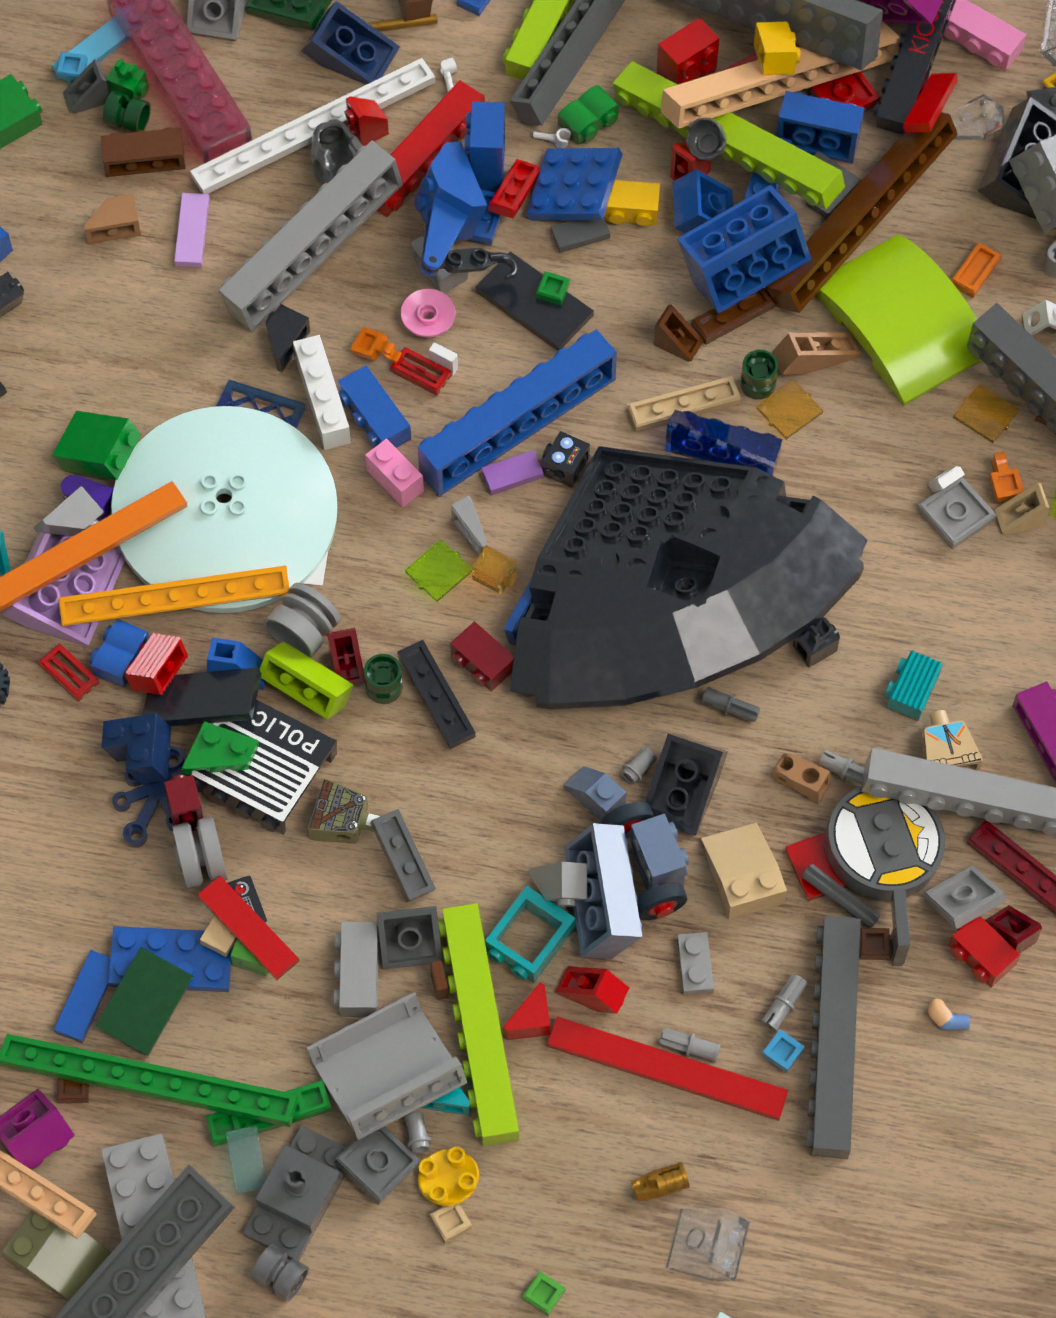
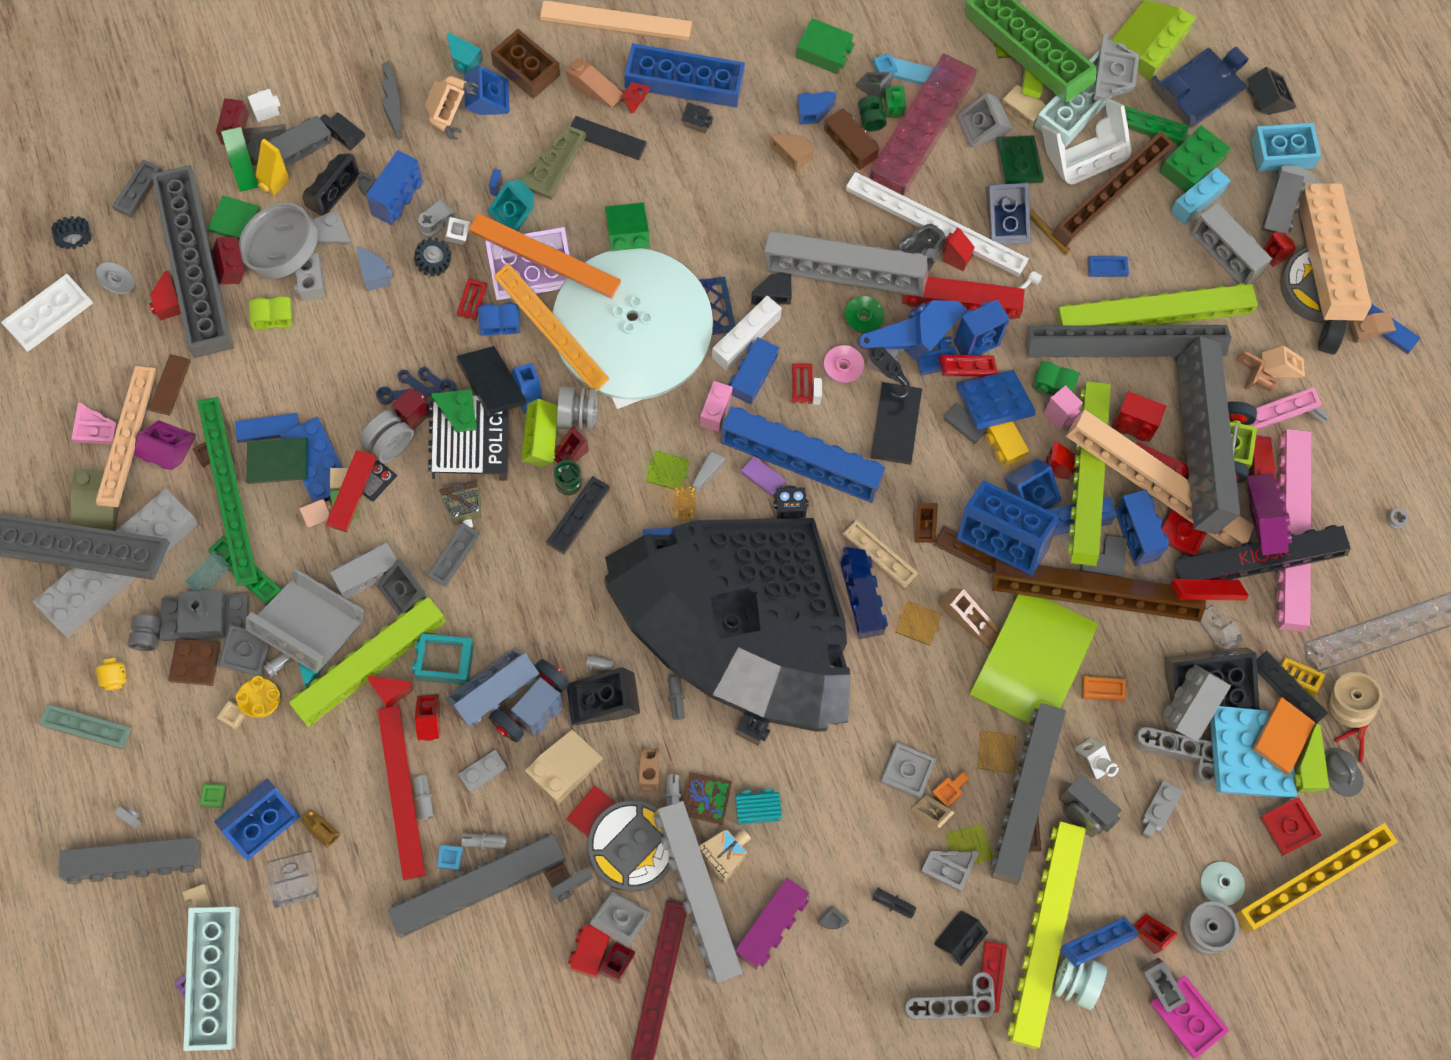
camera: 55 degrees right, 5 degrees up
light grey slope [33,486,104,536] -> none
dark purple leg [61,474,114,521] -> none
dark blue brick [101,713,171,784] -> none
brick [124,632,188,695] -> none
lavender tile [174,193,210,268] -> none
orange plate [350,327,402,363] -> none
reddish brown tile [430,960,449,1000] -> none
dark red brick [450,621,514,692] -> none
light grey slope [529,862,587,907] -> none
white hand [533,128,571,148] -> none
green tile [536,271,570,306] -> none
sand blue slope [564,766,627,820] -> none
dark grey hair [685,118,727,161] -> none
dark green wheel [741,349,778,400] -> none
yellow brick [754,22,801,75] -> none
dark grey axle [802,864,880,928] -> none
white tile [928,466,965,492] -> none
arm [928,999,970,1030] -> none
none -> reddish brown plate [168,639,220,686]
none -> blue slope [214,778,300,861]
none -> brick [299,497,332,528]
none -> tile [683,772,732,825]
none -> blue slope [797,91,836,125]
none -> green dish [844,296,884,333]
none -> bright pink brick [1044,386,1083,431]

